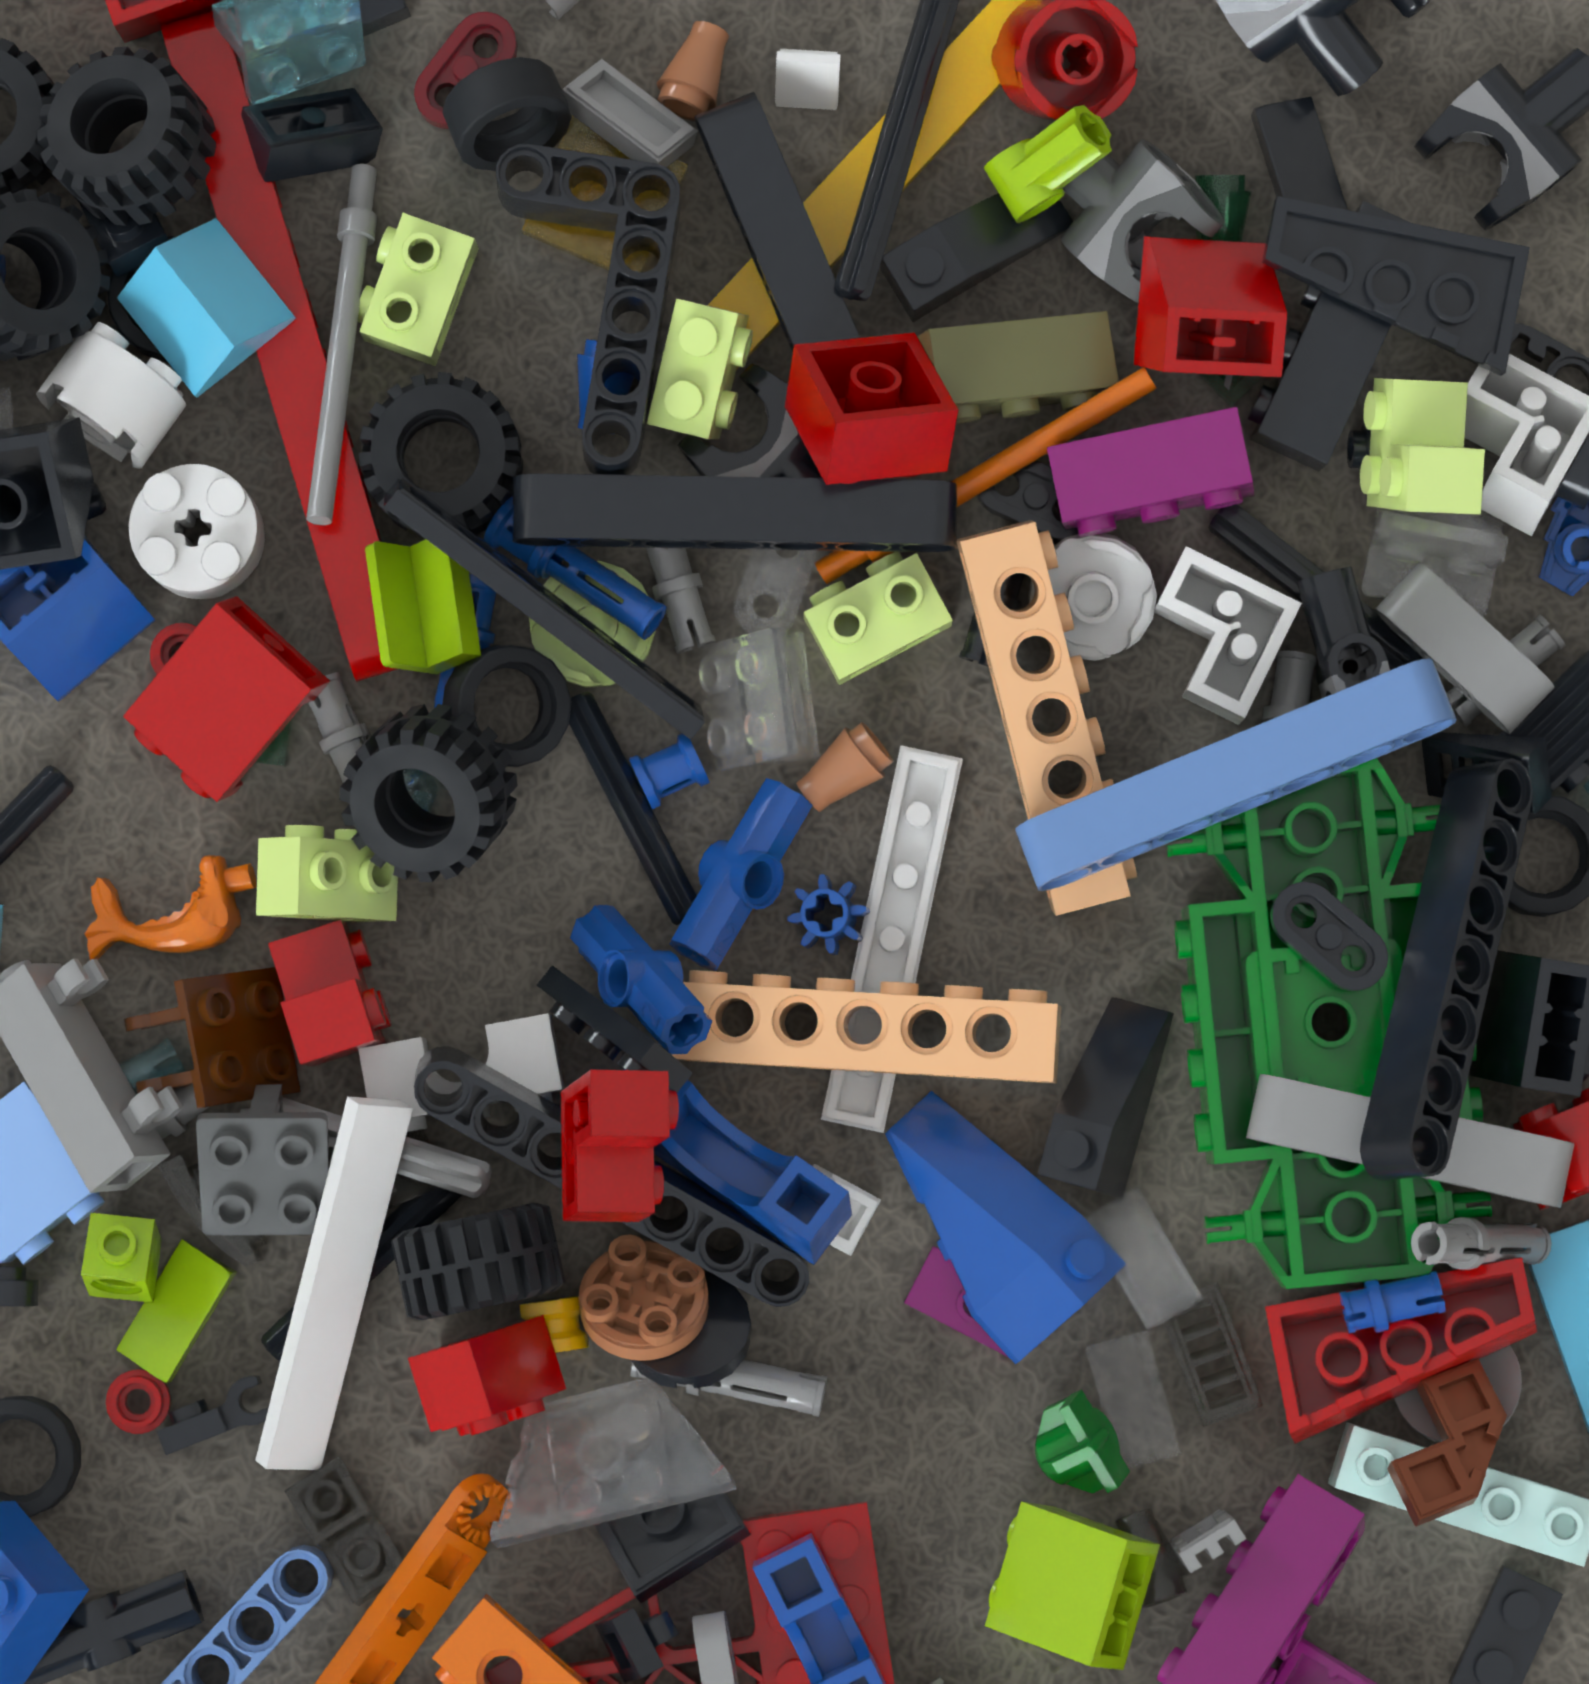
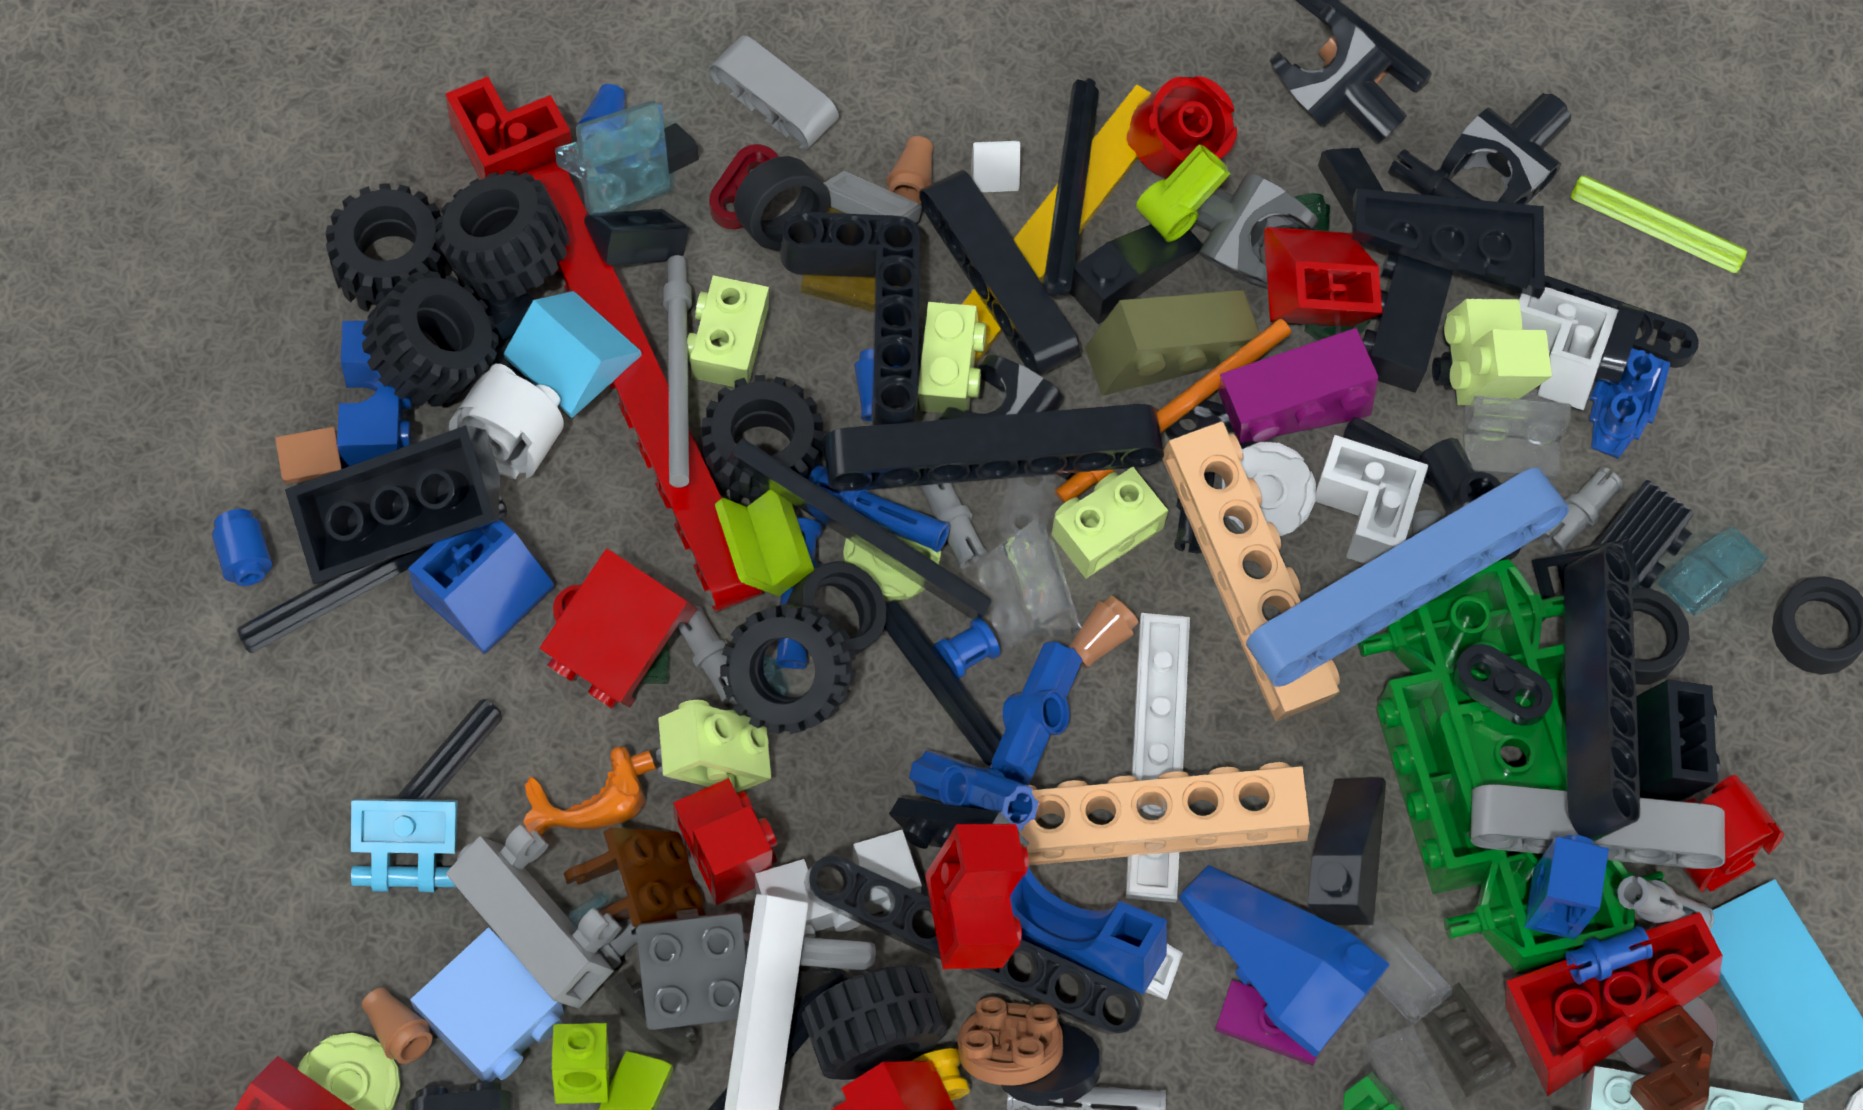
camera: 20 degrees left, 20 degrees down
white brick [129,464,265,599] -> none
red brick [785,332,958,485] -> none
blue gear [787,874,870,956] -> none
light grey beam [1374,562,1555,734] -> none
none -> black pin [1388,149,1481,200]
none -> blue brick [1524,835,1609,940]

